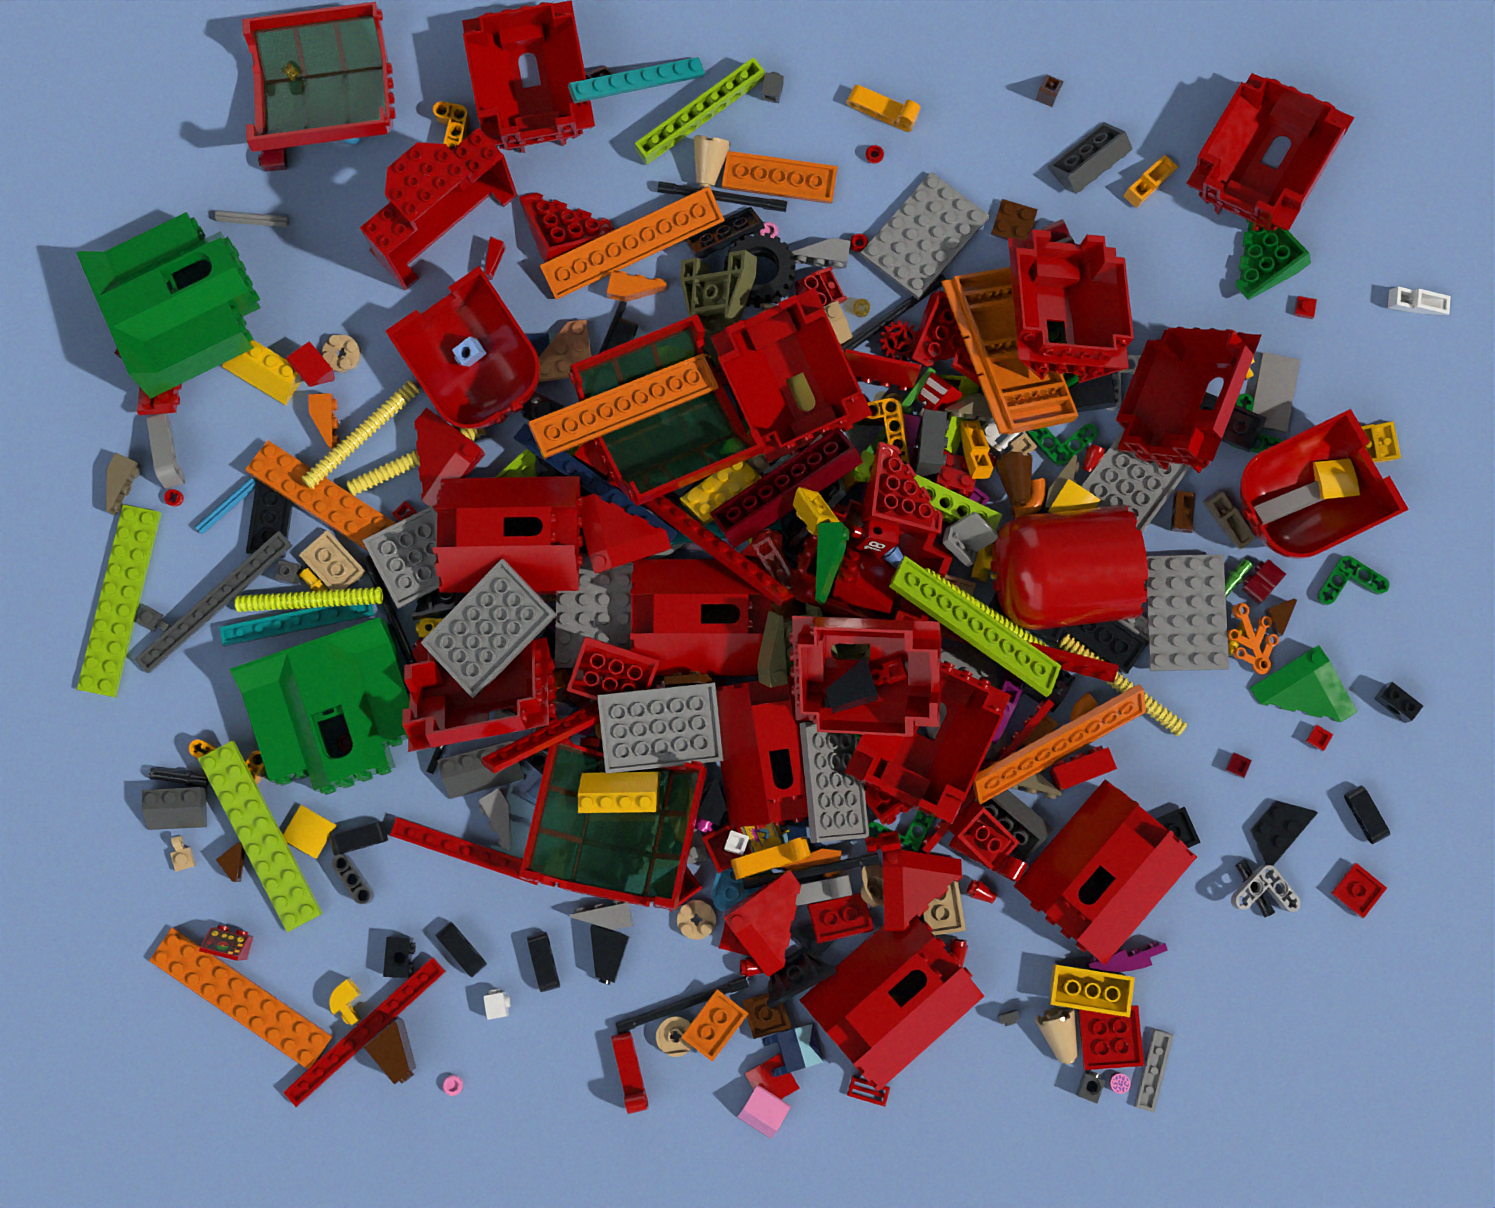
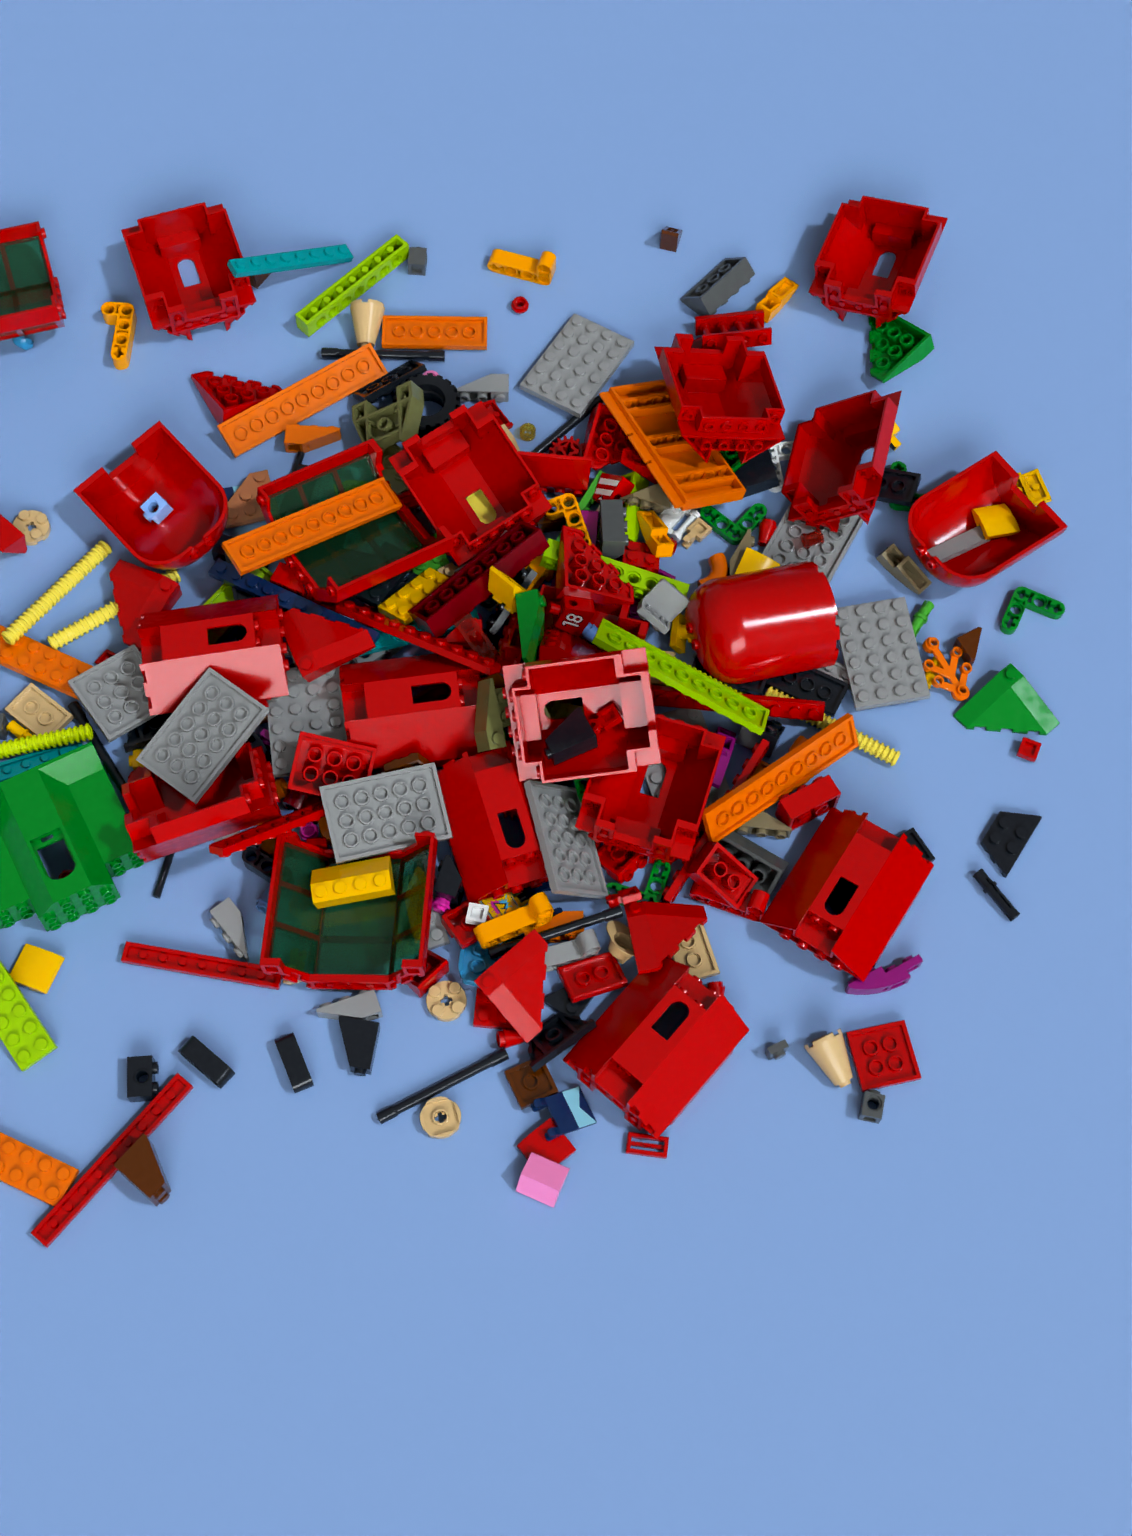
camera: 15 degrees left, 15 degrees down
orange slope [308,393,339,451] -> none
black beam [329,821,388,856] -> none
yellow brick [329,978,362,1025] -> none
dark grey beam [331,854,374,904] -> none
red panel [360,127,518,291] -> none
dark grey slope [437,740,525,799] -> none
bright pink tile [443,1075,463,1096] -> none
white brick [483,989,511,1020] -> none
red slope [485,237,506,280] -> none
red beam [611,1031,649,1115] -> none
orange plate [681,989,749,1062] -> none
red plate [850,234,868,252] -> none
red cone [966,879,997,904] -> none
reddish brown plate [991,199,1038,240] -> none
reddish brown cone [994,452,1033,507] -> none
yellow slope [1050,964,1135,1017] -> none
bright pink tile [1109,1073,1131,1094] -> none
light grey tile [1134,1029,1173,1112] -> none
reddish brown hinge [1171,490,1195,533] -> none
dark red plate [1225,752,1252,778] -> none
light grey beam [1231,865,1301,912] -> none
dark red brick [1241,559,1286,605] -> none
light grey tile [1252,352,1300,433] -> none
red plate [1294,296,1317,319] -> none
red plate [1331,863,1387,918] -> none
black beam [1344,785,1390,844] -> none
black brick [1374,682,1423,723] -> none
white slope [1388,286,1451,315] -> none
none -> red fence [695,309,772,349]
none -> clear red bush [800,528,824,549]

